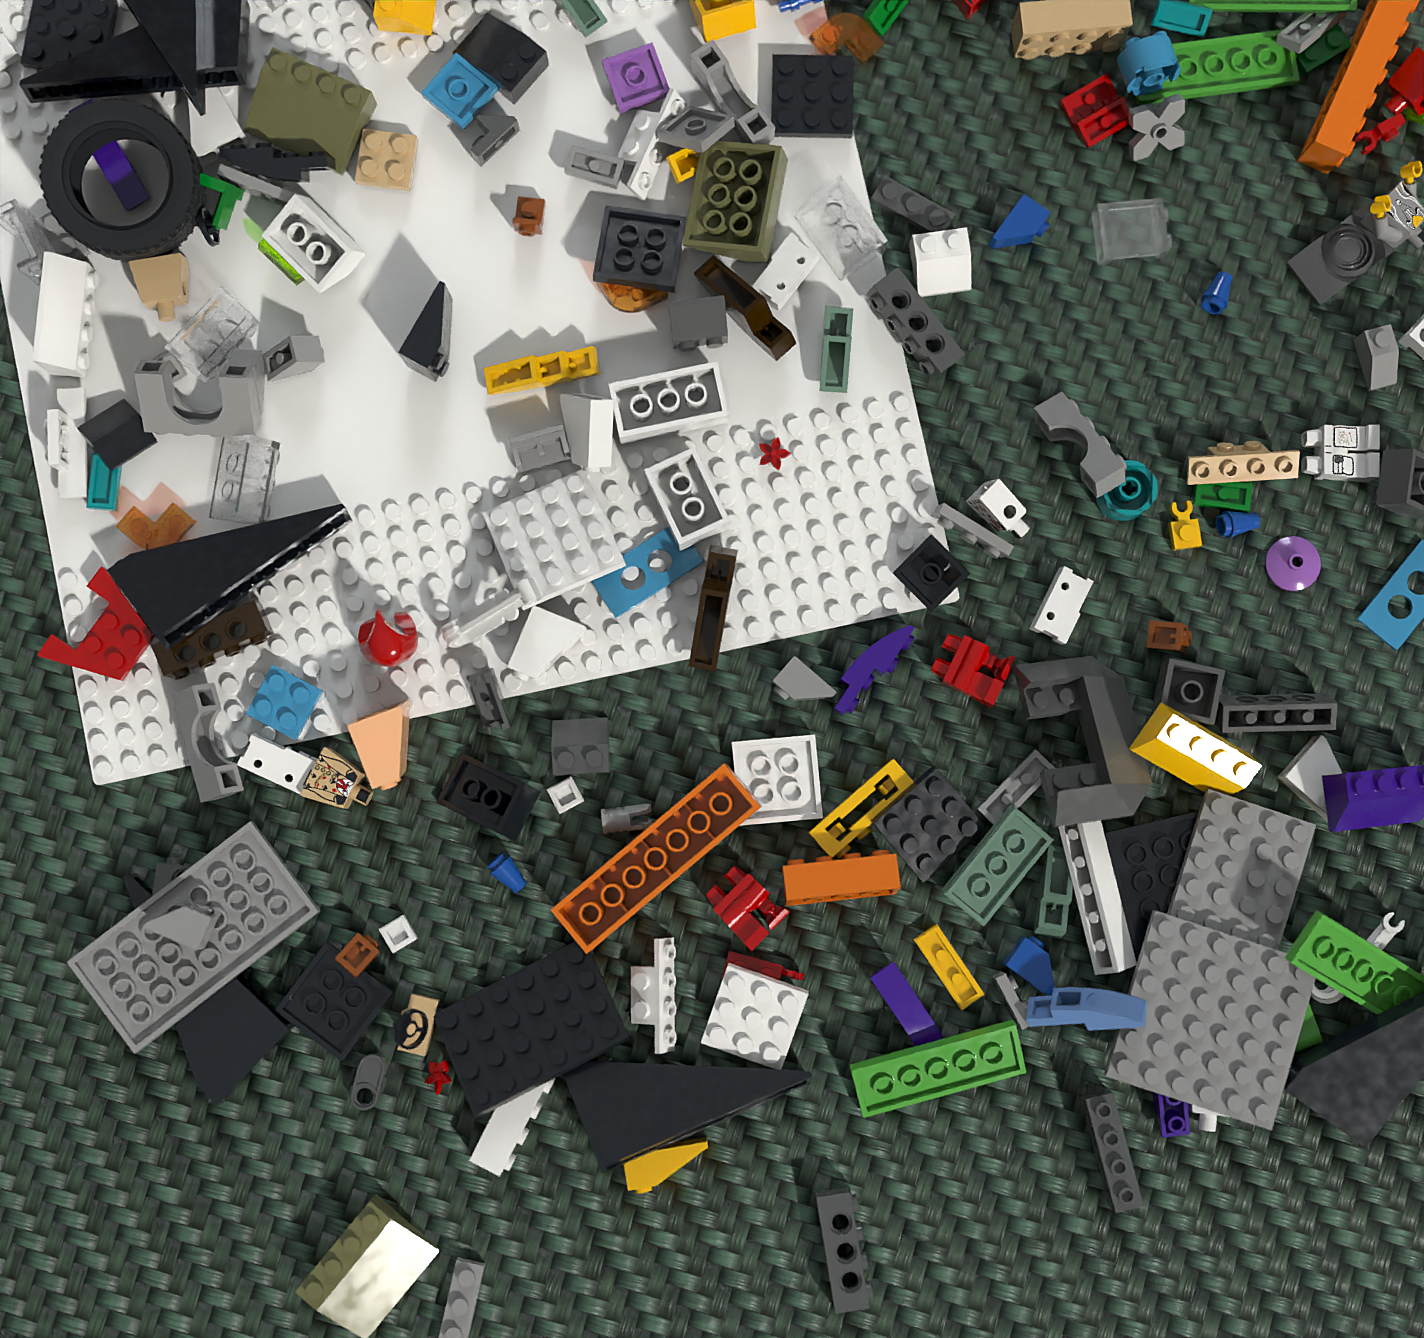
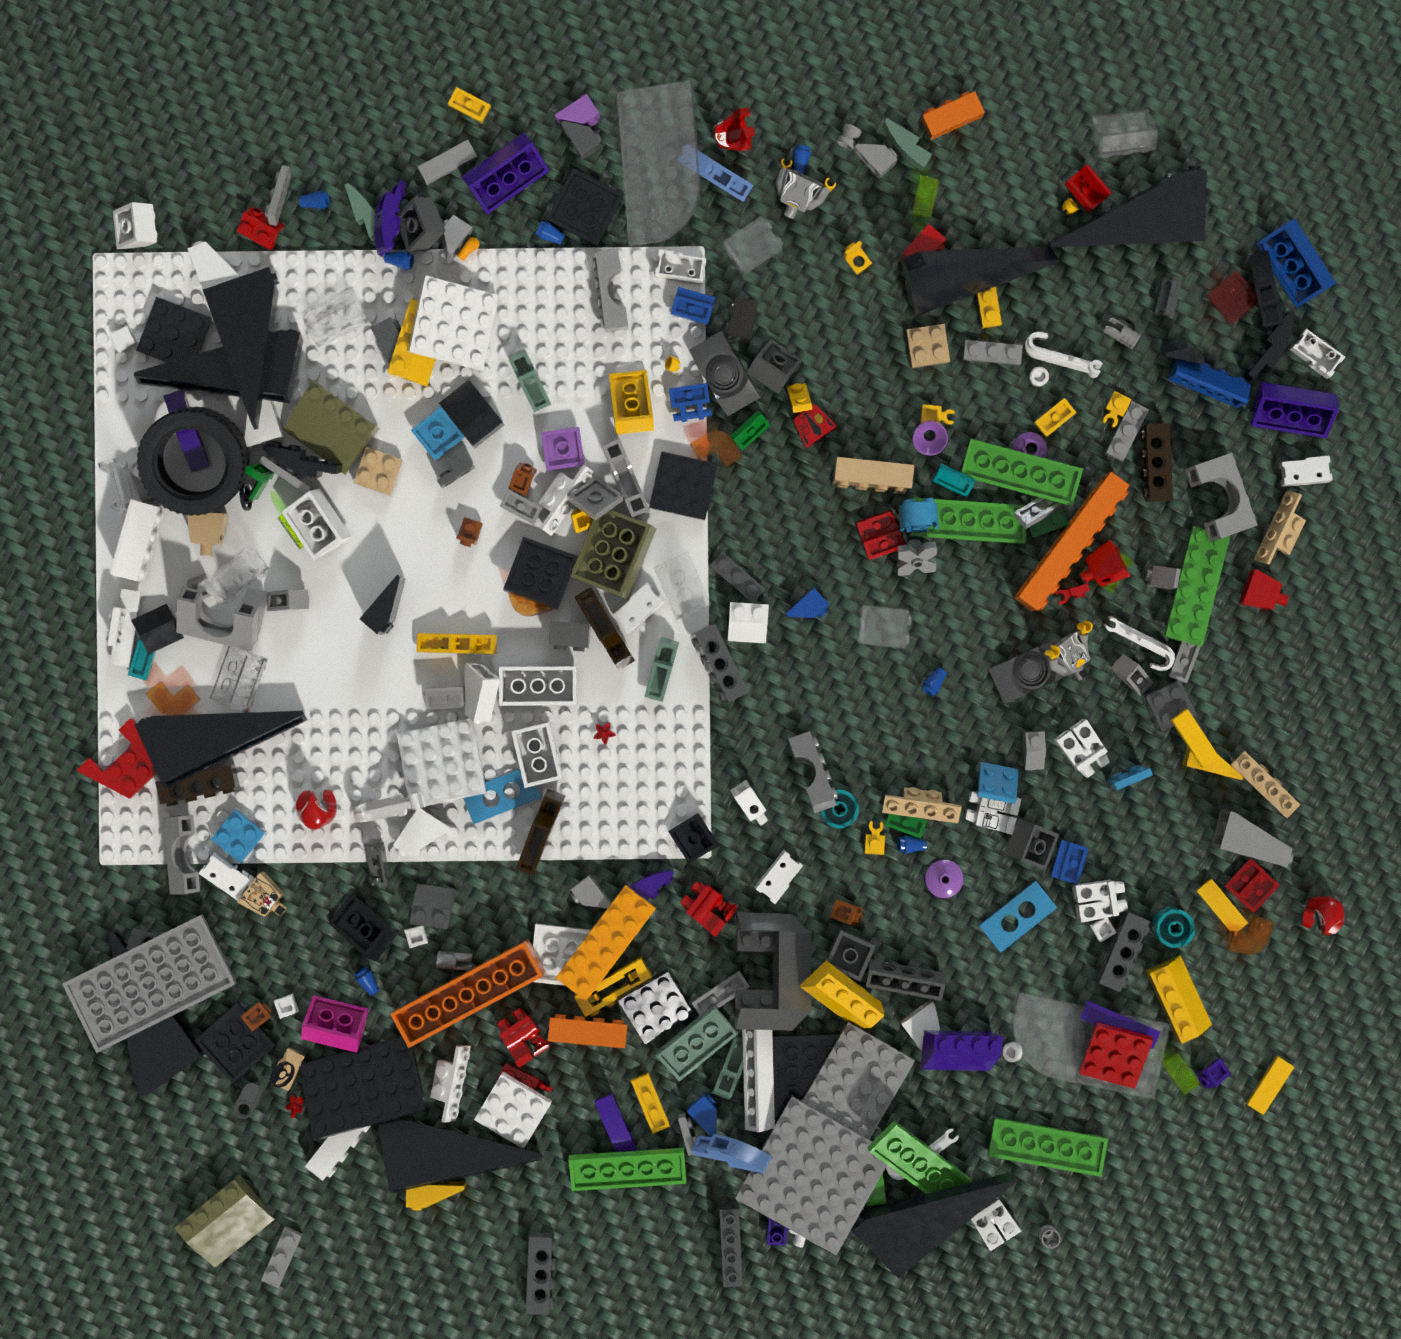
camera: 15 degrees right, 5 degrees up
light grey slope [144,903,219,950] -> none
light nougat slope [347,699,410,791] -> none
light grey plate [932,503,1014,559] -> none
none -> dark pink slope [301,995,369,1053]
none -> dark orange bracket [508,463,537,496]
none -> light orange plate [556,885,656,1001]
none -> dark azure plate [977,762,1018,804]

